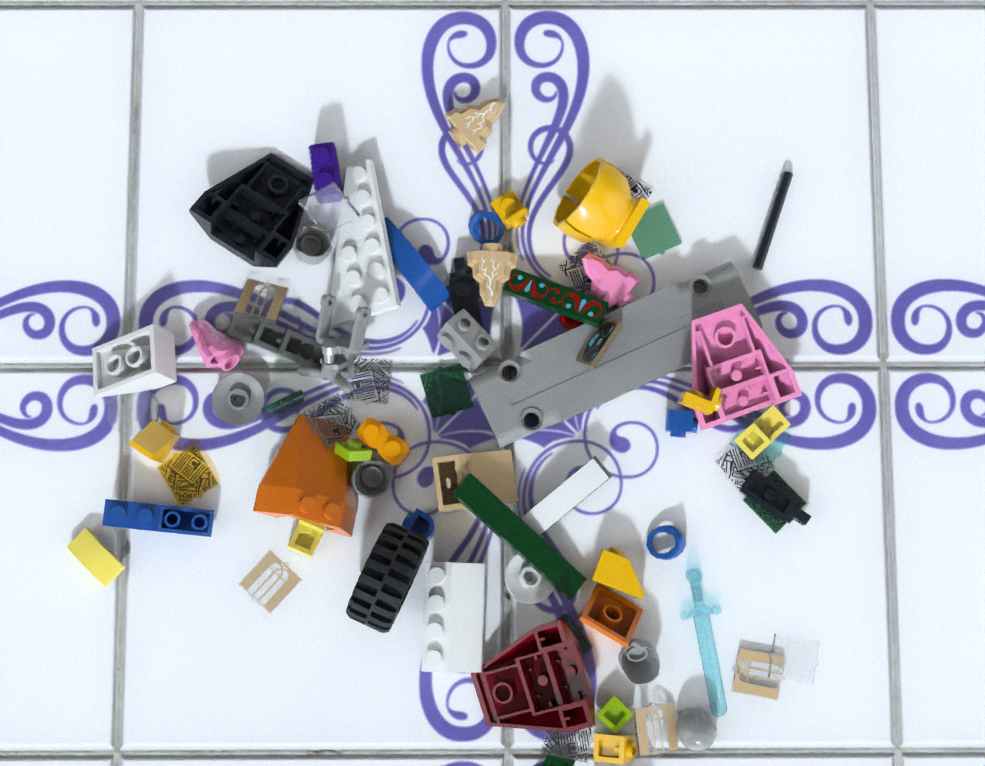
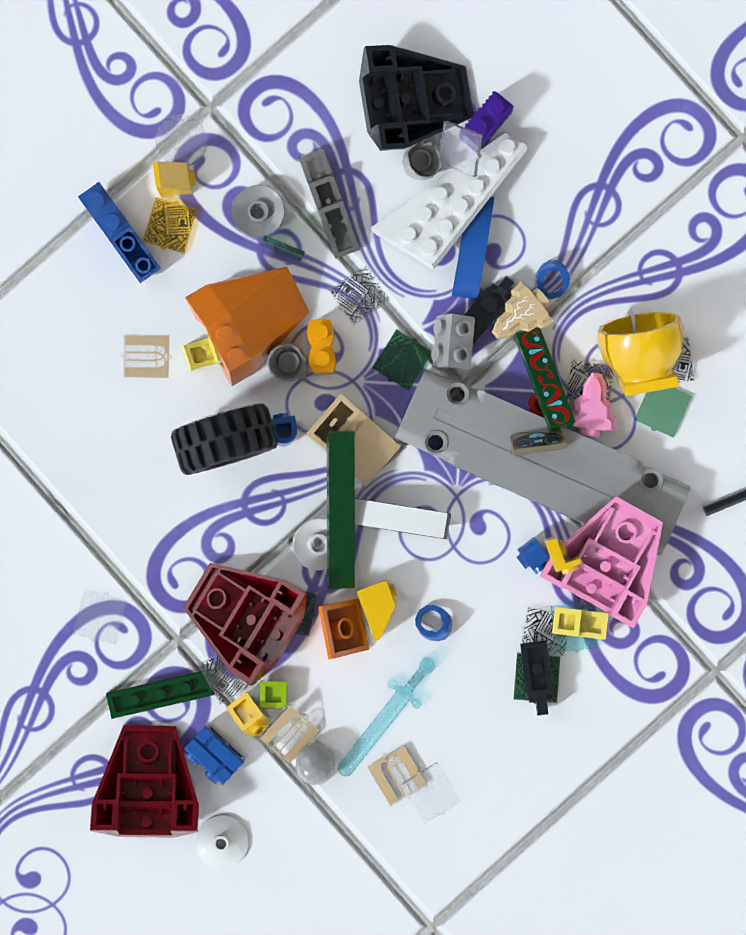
camera: 50 degrees right, 5 degrees up
light yellow slope [67,528,126,587] -> none
white slope [92,324,177,398] -> none
bright pink rock [189,318,245,371] -> none
piece [233,278,289,325] -> none
light grey piece [297,294,371,393] -> none
clear piece [303,393,361,448] -> none
lime plate [334,439,372,462] -> none
white slope [421,561,486,673] -> none
tan rock [445,97,505,154] -> none
yellow bracket [490,189,529,230] -> none
light grey hair [618,639,660,685] -> none

